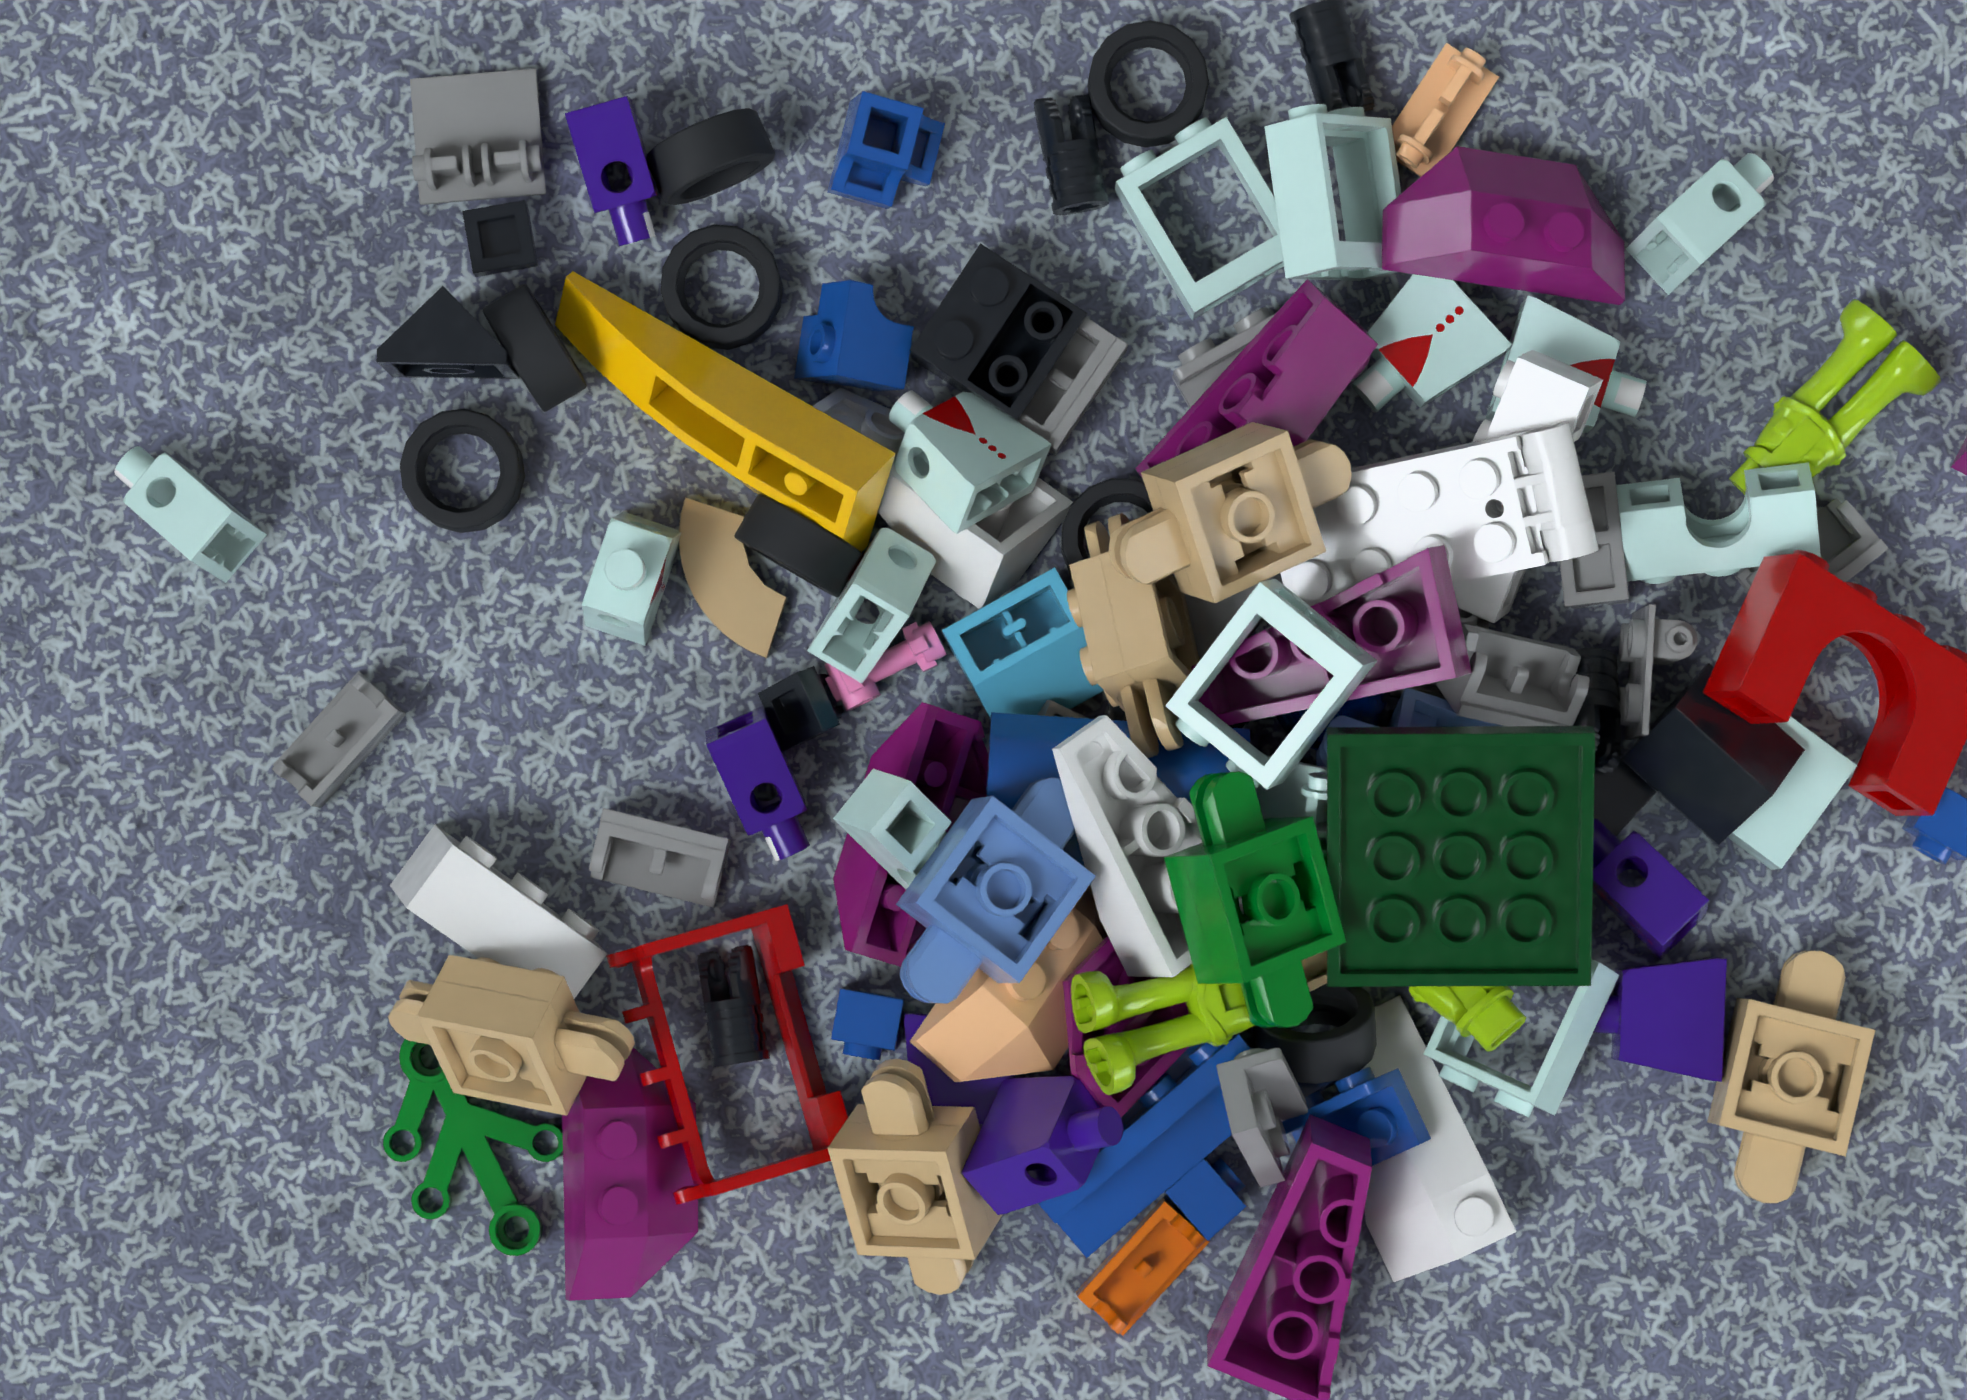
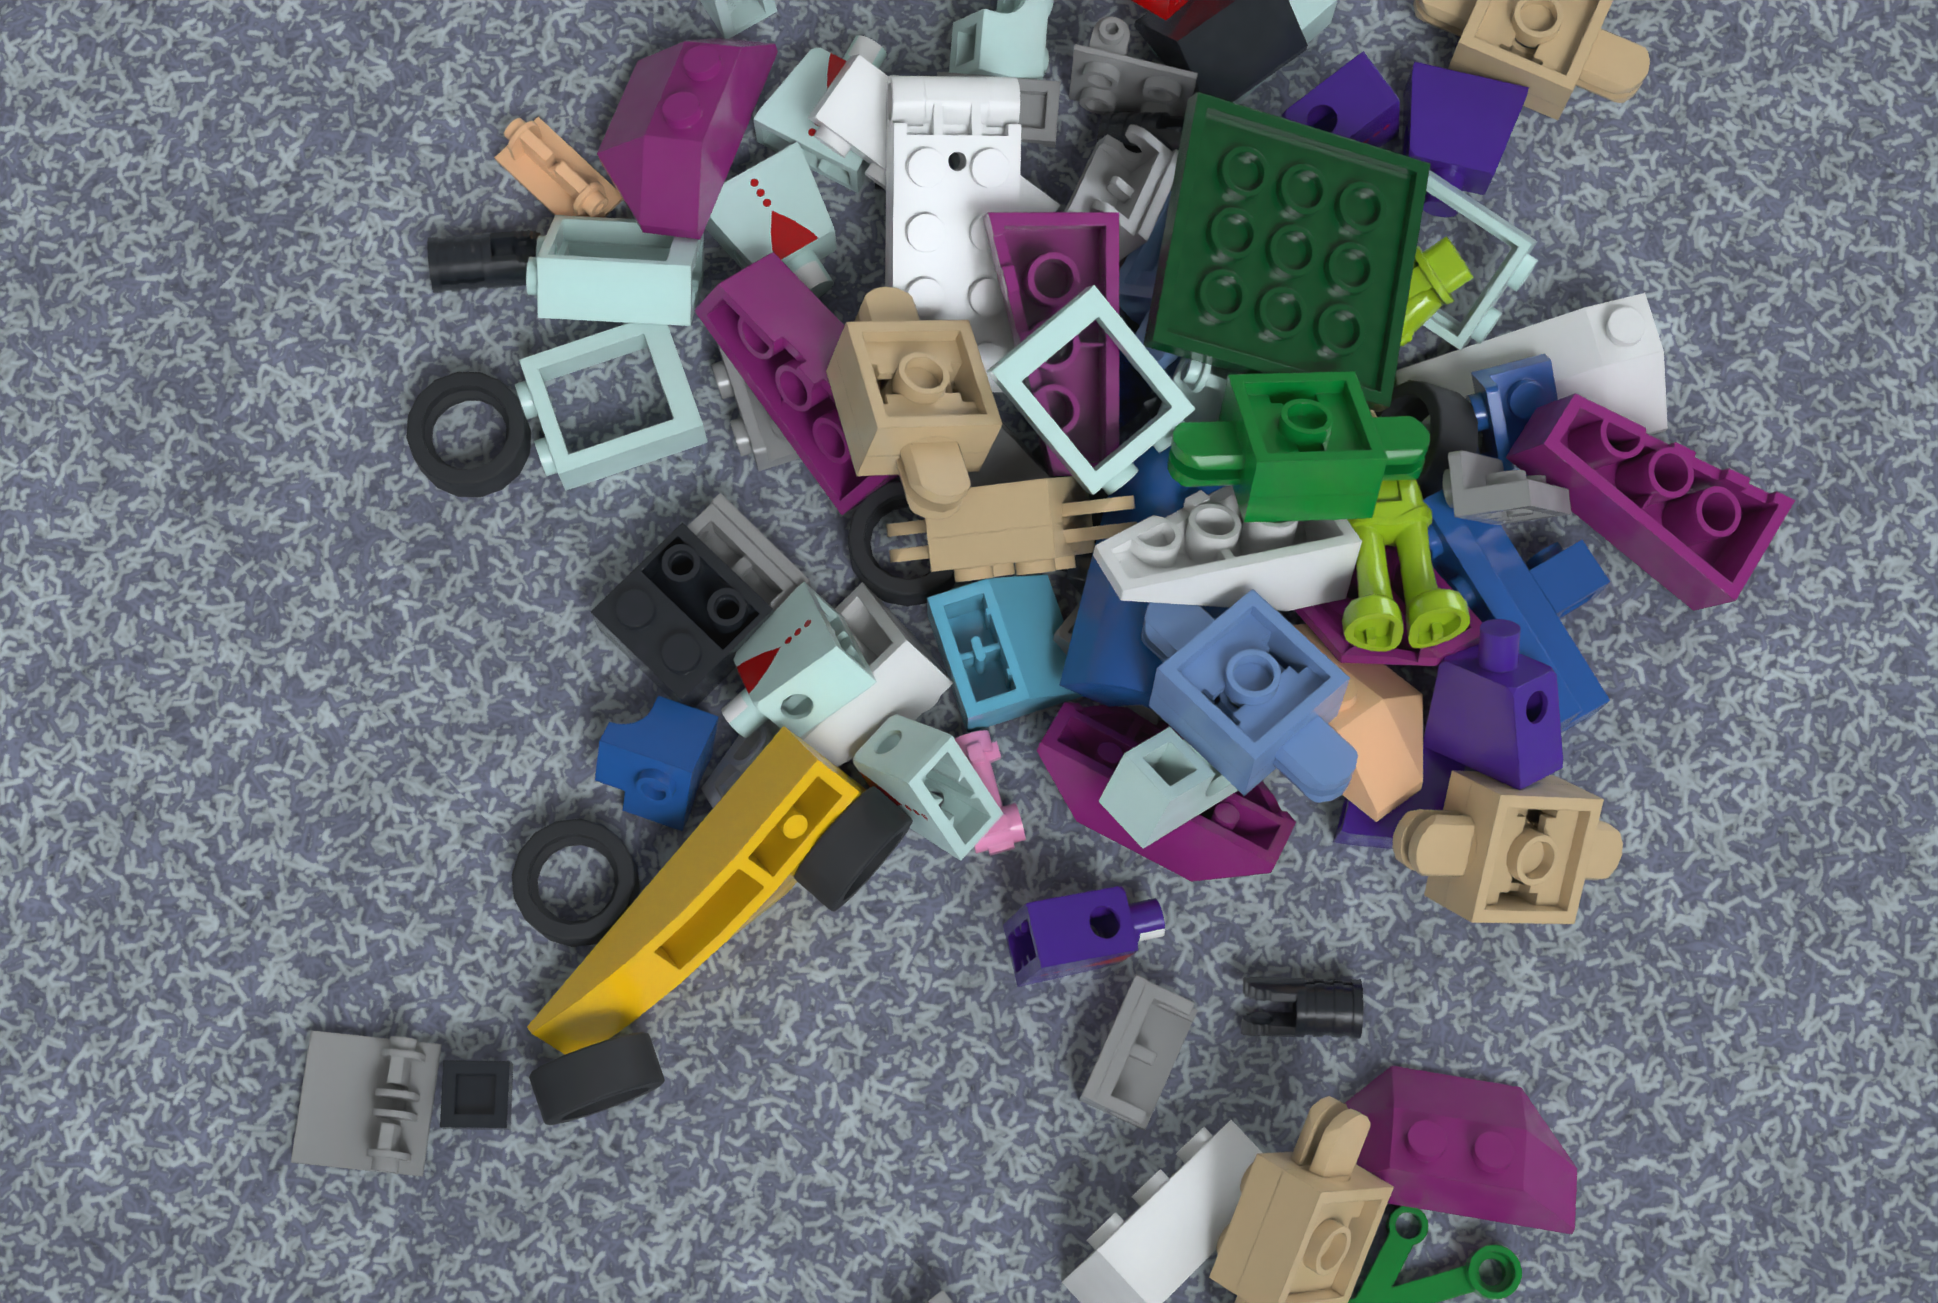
camera: 85 degrees left, 10 degrees down
black slope [376,286,519,379] -> none
black tyre [400,408,525,533] -> none
dark purple torso [565,96,658,246] -> none
light aqua torso [582,512,681,646] -> none
red hinge [606,904,848,1205] -> none
black tyre [646,108,775,205] -> none
tan tile [679,497,787,659] -> none
black tile [758,666,845,751] -> none
blue brick [827,91,945,209] -> none
blue plate [831,988,905,1060] -> none
black hinge [1034,94,1109,215] -> none
orange hinge [1076,1198,1210,1336] -> none

